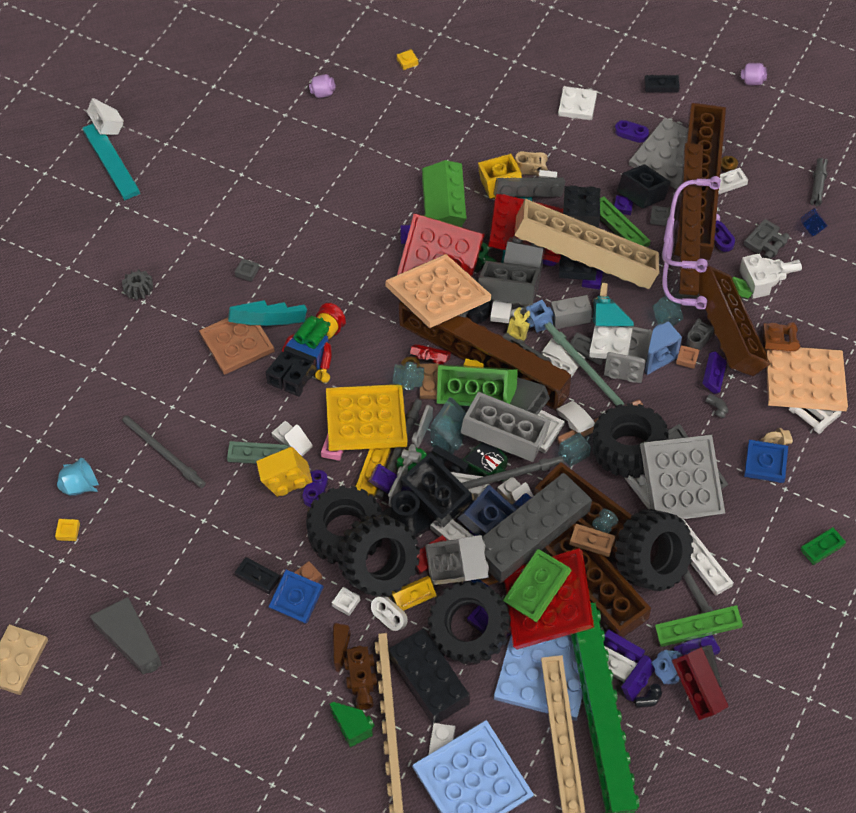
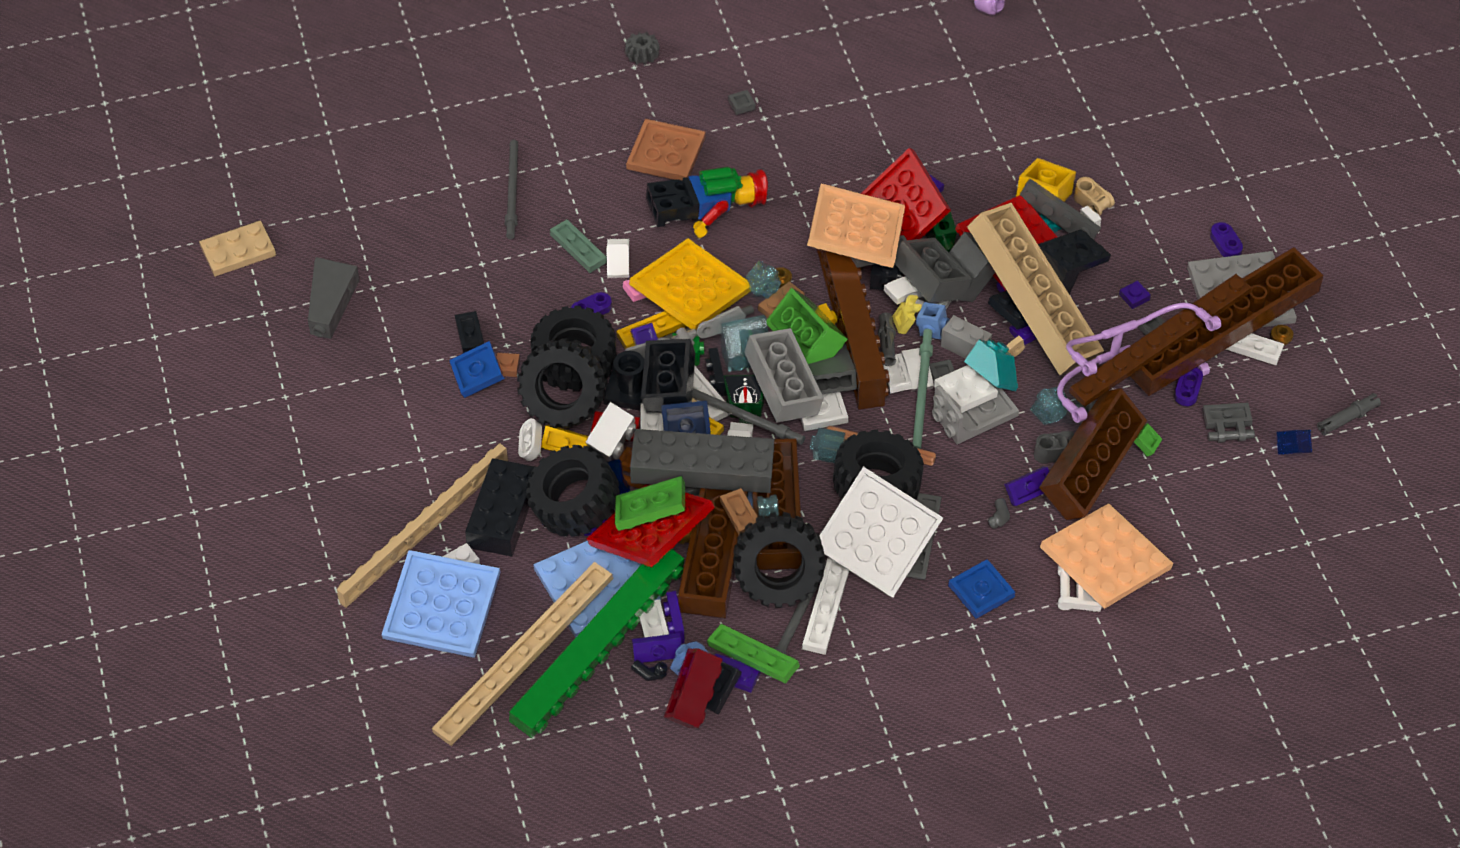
camera: 45 degrees right, 5 degrees down
yellow plate [55,519,80,541] -> none
medium azure helmet [57,458,99,496] -> none
teal slope [228,300,307,326] -> none
yellow brick [256,446,313,497] -> none
green slope [330,702,374,747] -> none
white plate [332,587,360,616] -> none
reddish brown slope [333,623,351,672] -> none
reddish brown brick [344,646,377,710] -> none
yellow plate [396,49,418,70] -> none
red plate [410,344,451,364] -> none
bright green slope [422,160,466,227] -> none
white slope [557,401,595,433] -> none
white plate [558,86,597,120] -> none
bright green plate [600,196,650,247] -> none
black brick [617,164,671,209] -> none
black plate [644,75,680,92] -> none
medium blue slope [645,321,682,375] -> none
nougat plate [676,345,700,369] -> none
white brick [739,253,802,299] -> none
lavender head [741,63,767,85] -> none
tan piece [760,428,793,445] -> none
dark orange plate [763,322,800,351] -> none
green plate [800,527,846,565] -> none

